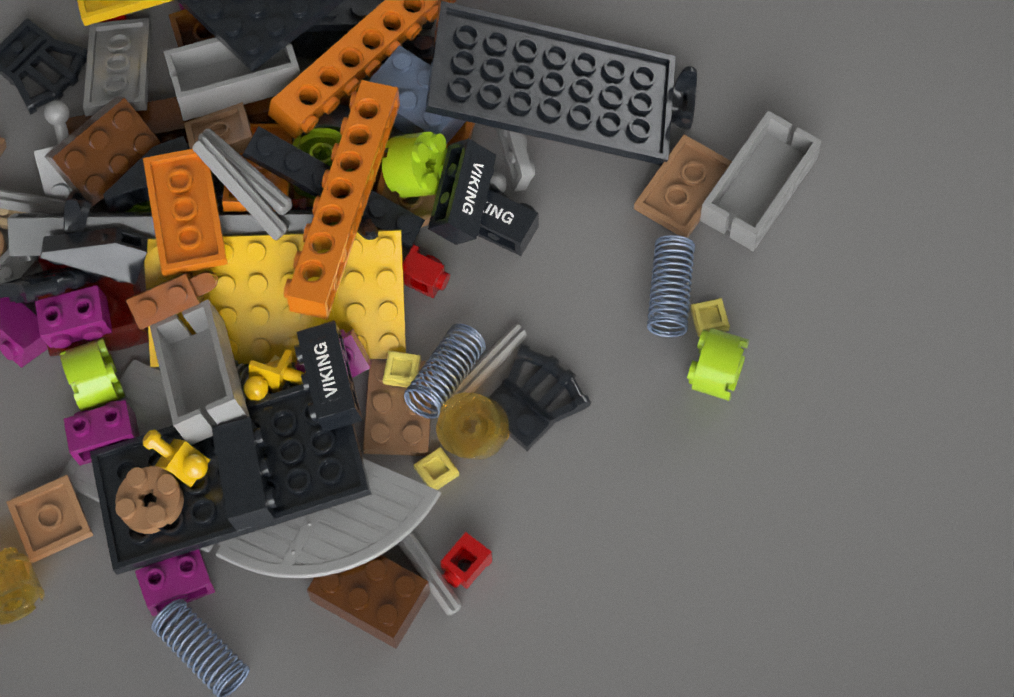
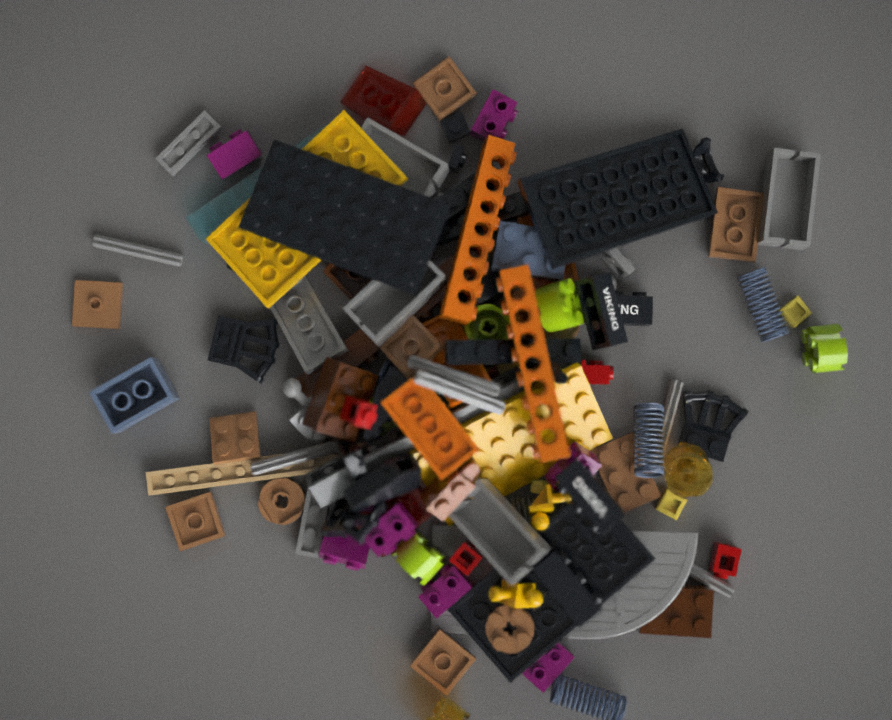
camera: 30 degrees left, 20 degrees up
light yellow tile [383,351,421,388] -> none
none -> red brick [339,395,377,429]
none -> red brick [449,540,484,576]

